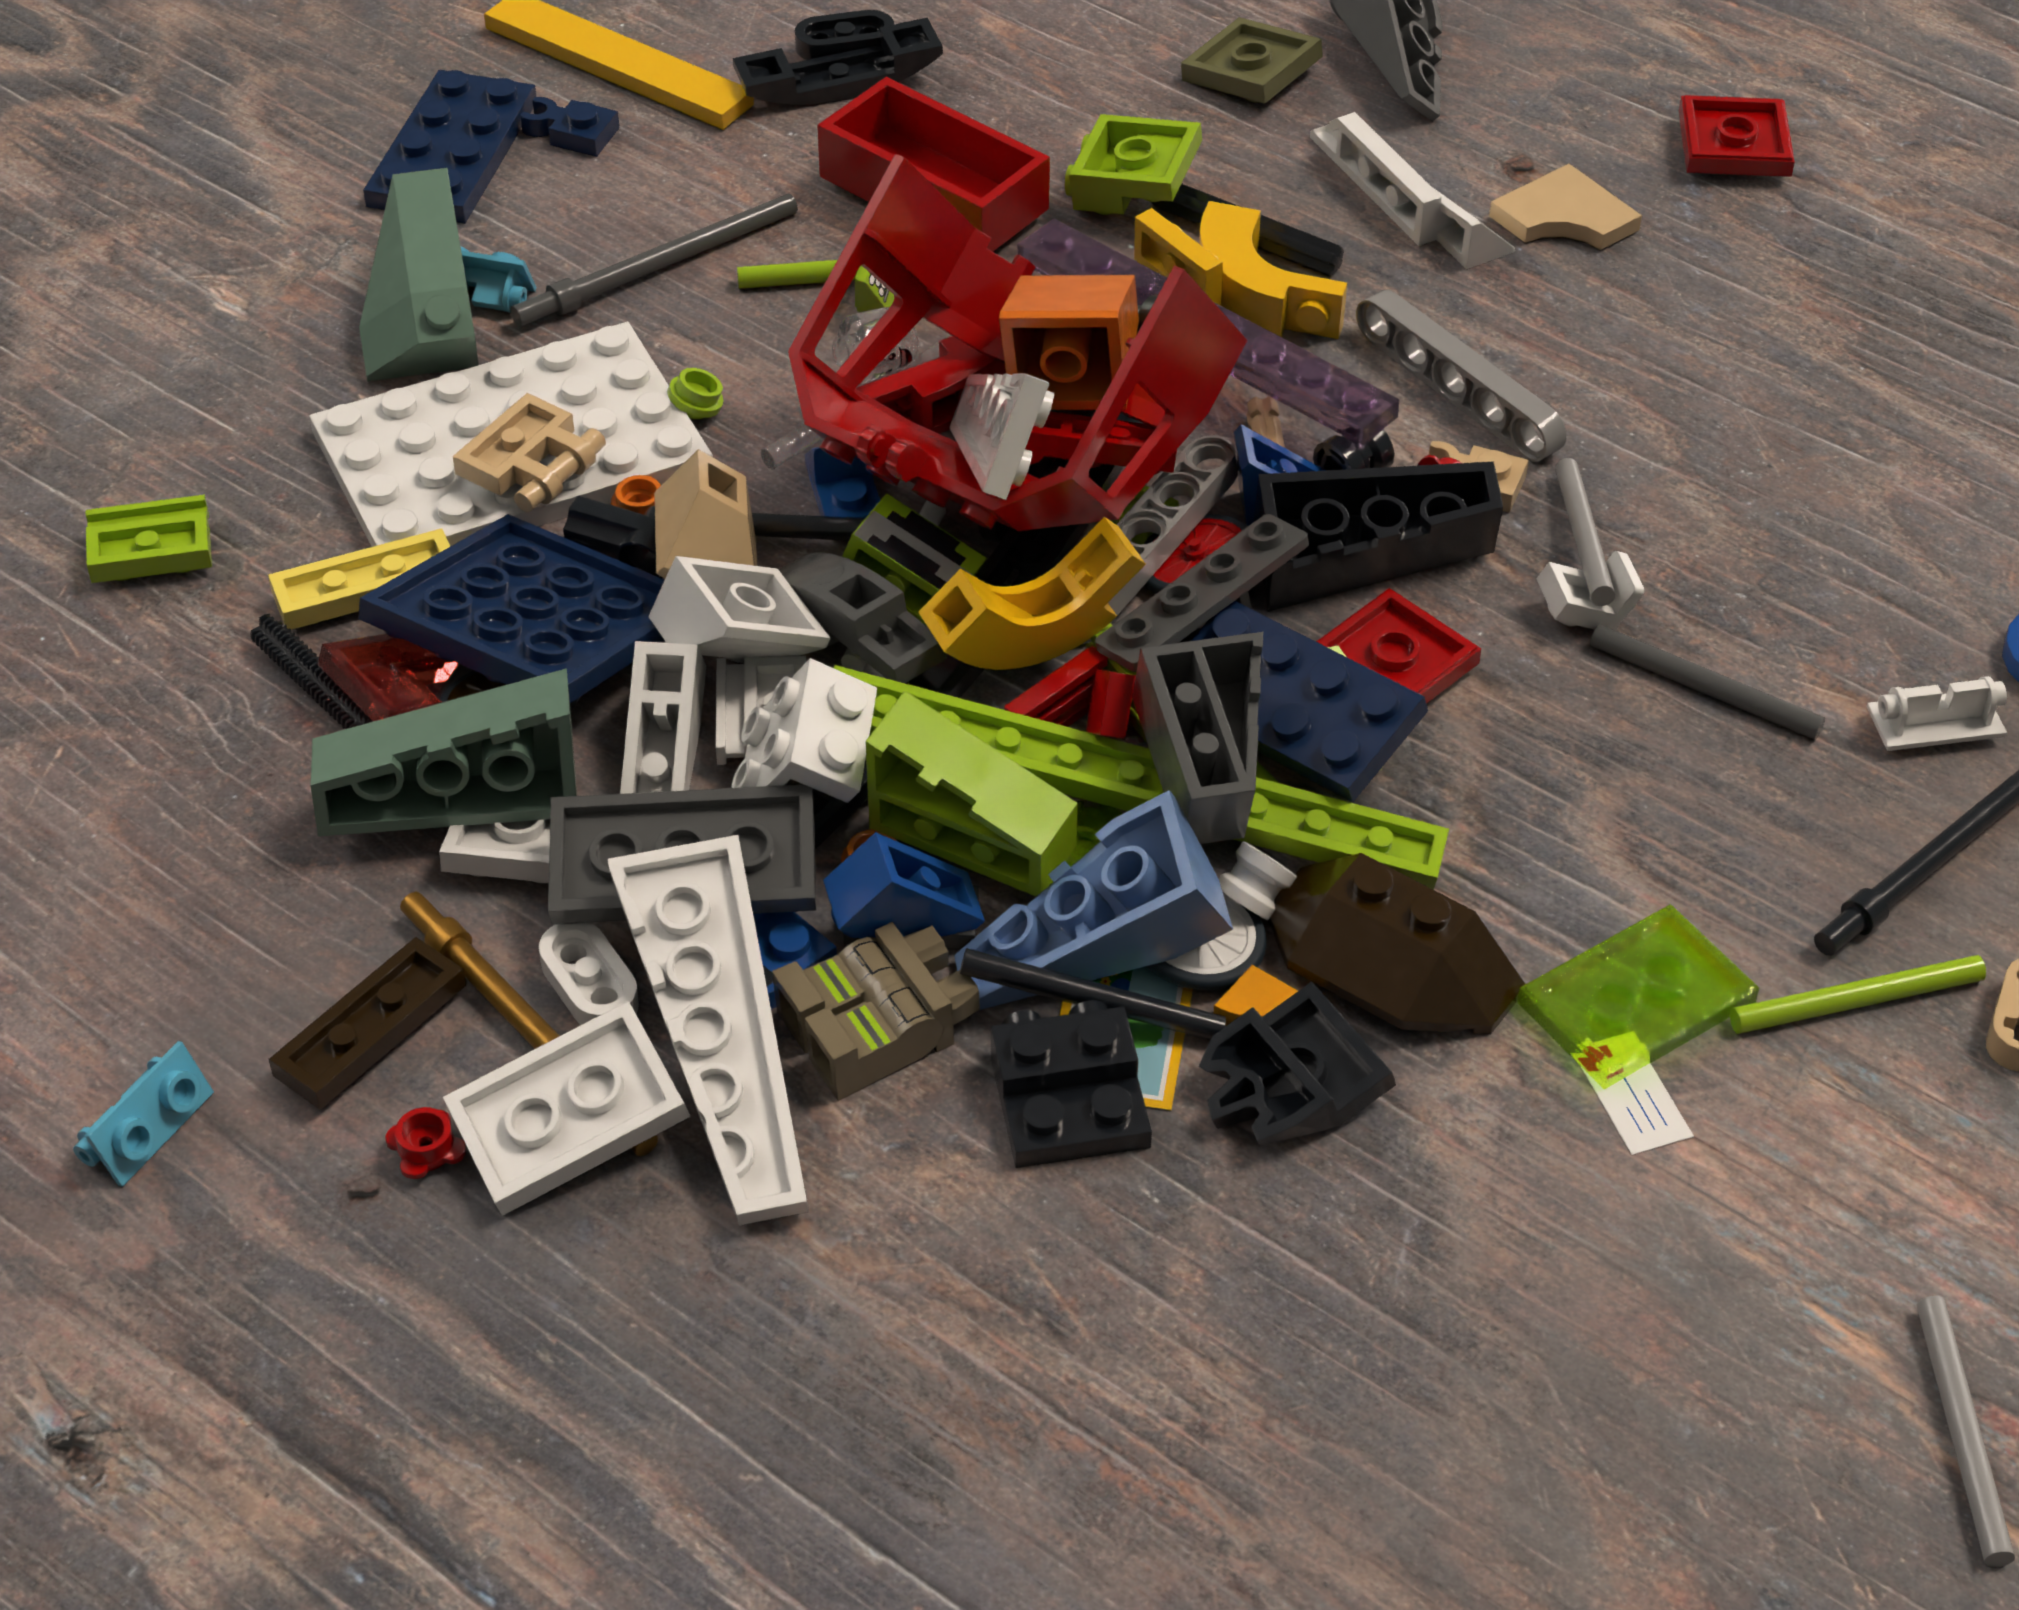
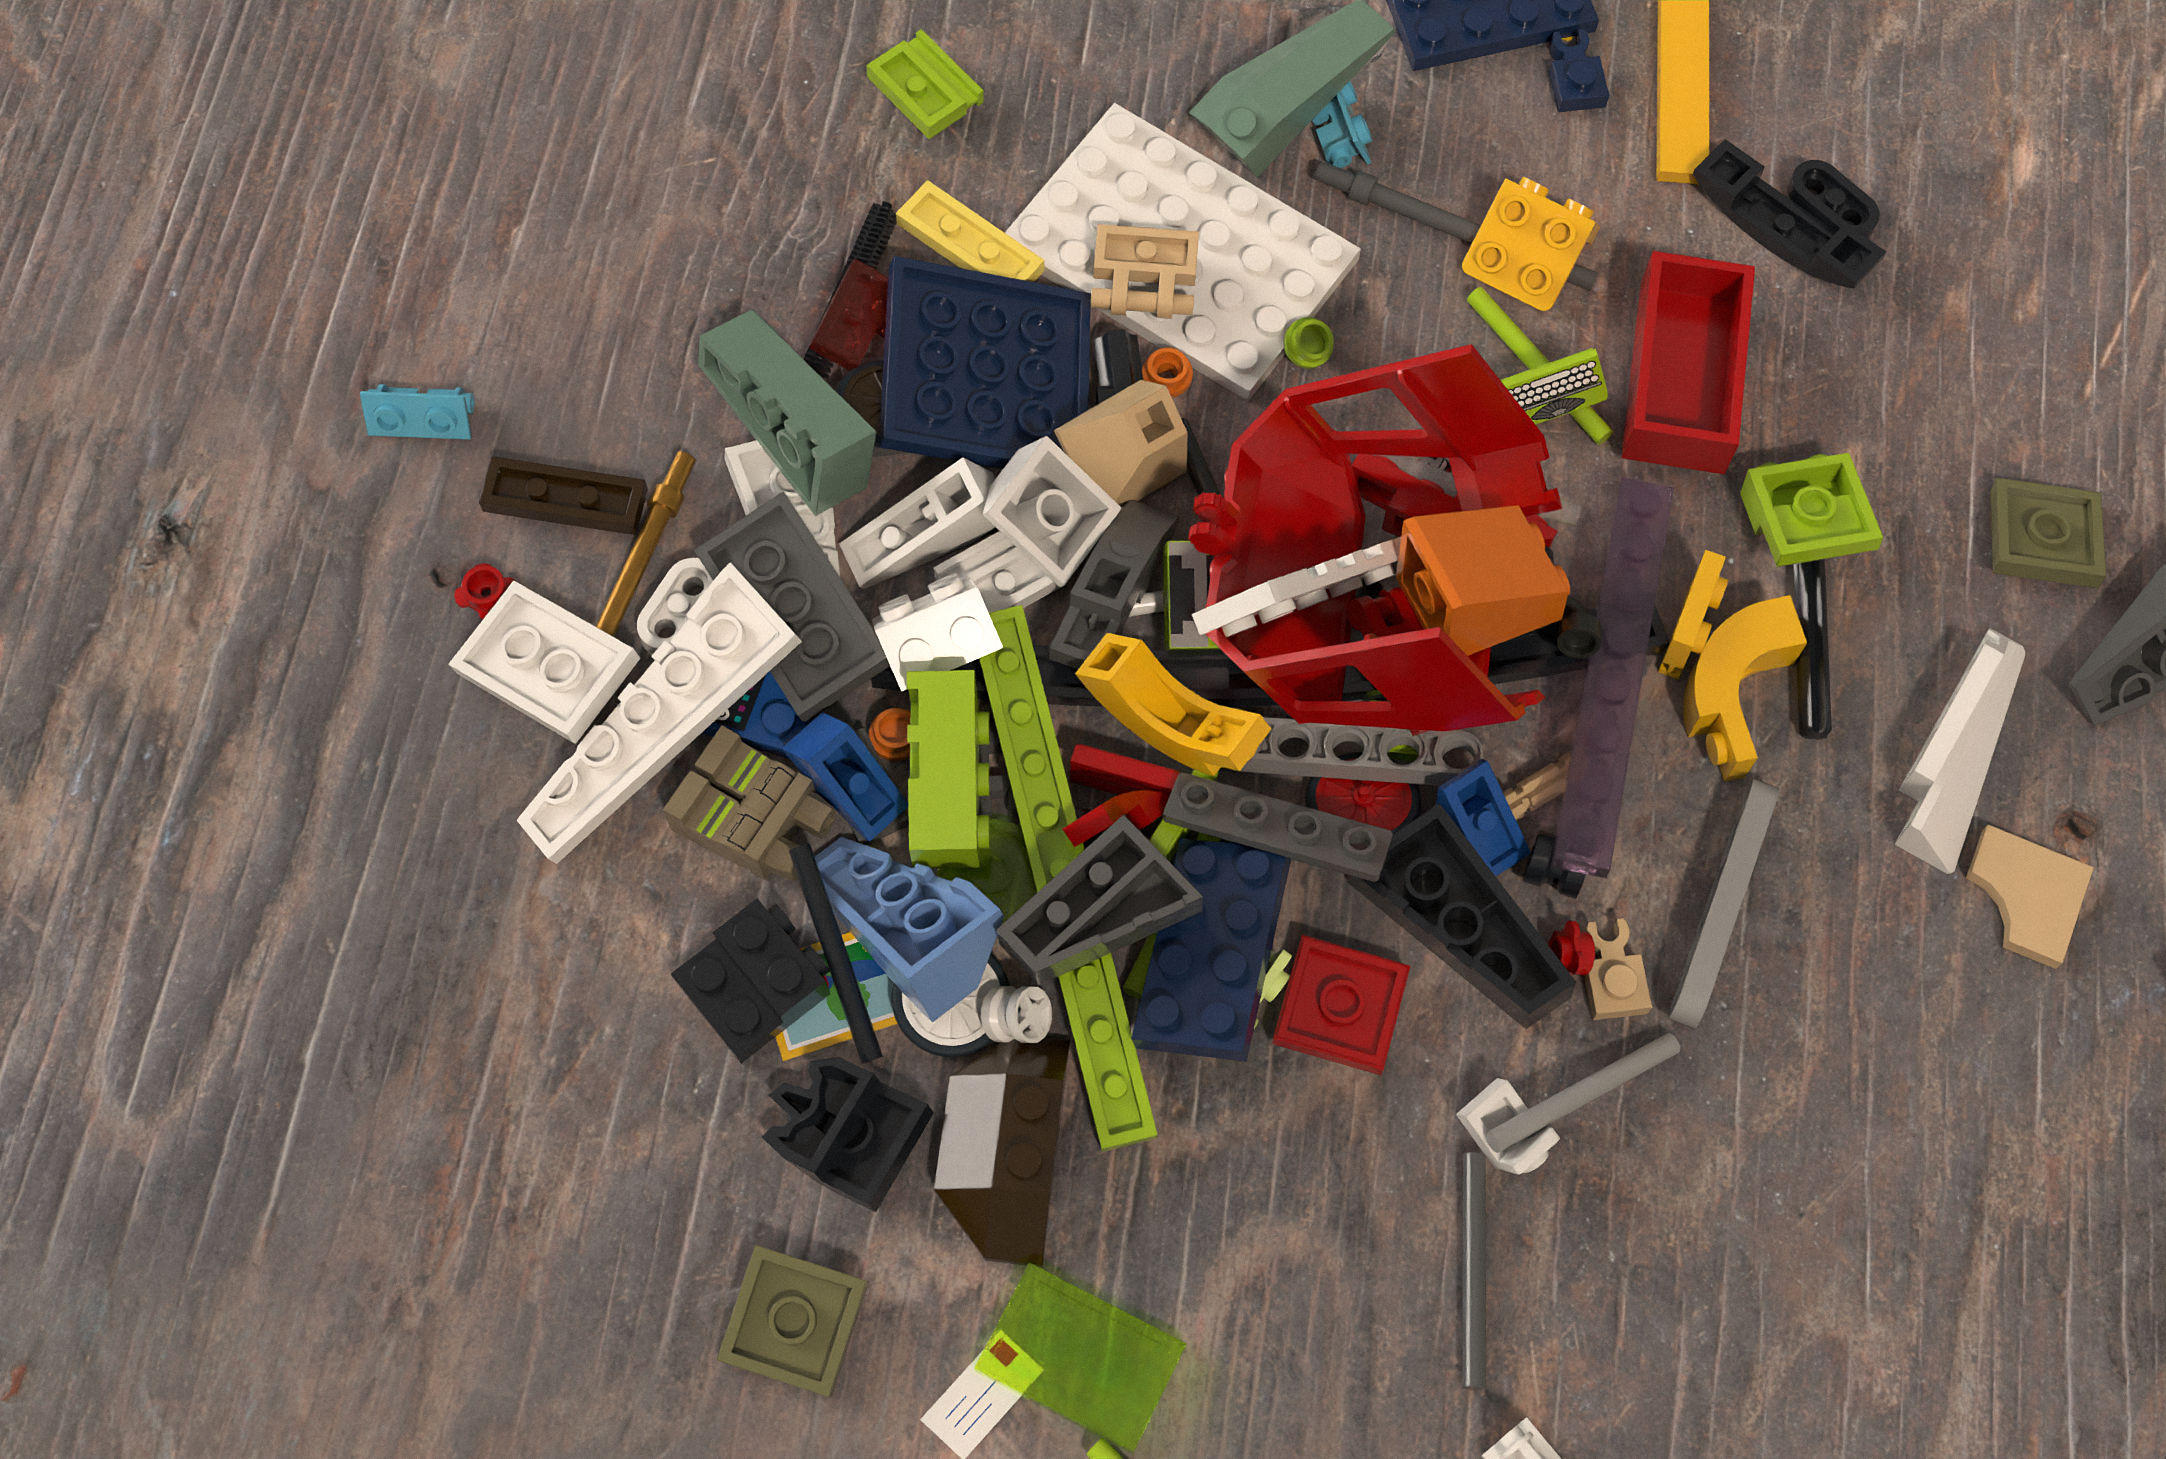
camera: 60 degrees right, 20 degrees up
light orange tile [1213,965,1298,1026] -> none
none -> olive plate [717,1245,869,1397]
none -> yellow bracket [1462,177,1600,311]

